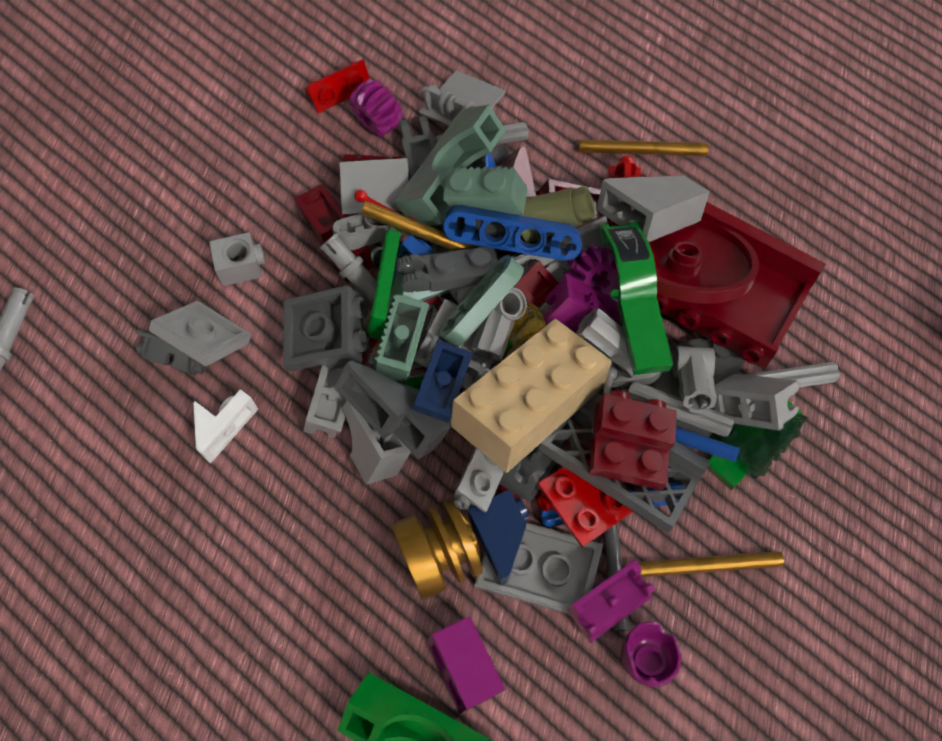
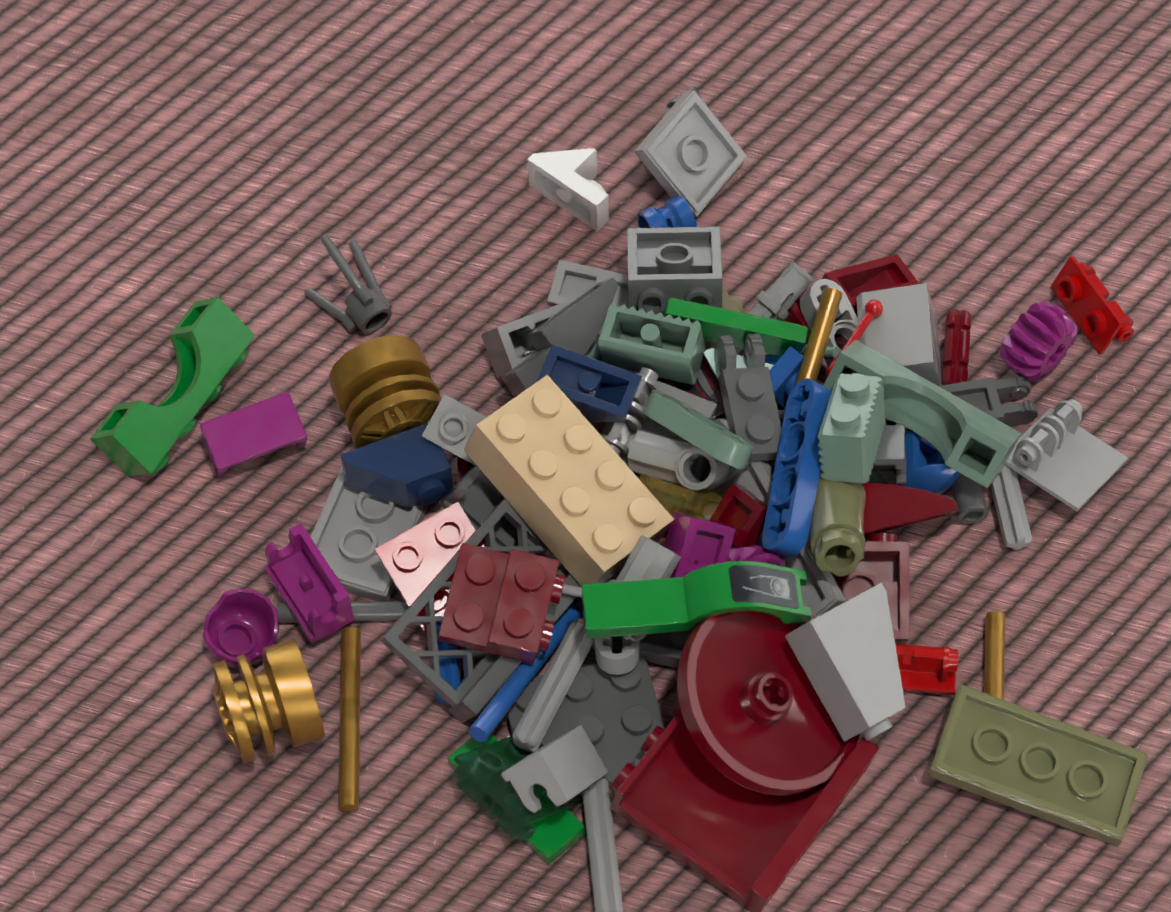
camera: 95 degrees right, 10 degrees down
light grey brick [209,232,266,286] -> none
light grey piece [672,346,717,413] -> none
none -> pearl gold wheel [213,638,325,763]
none -> dark grey plant [305,235,392,334]
none -> blue wheel [637,195,697,228]
none -> olive tile [927,684,1149,847]

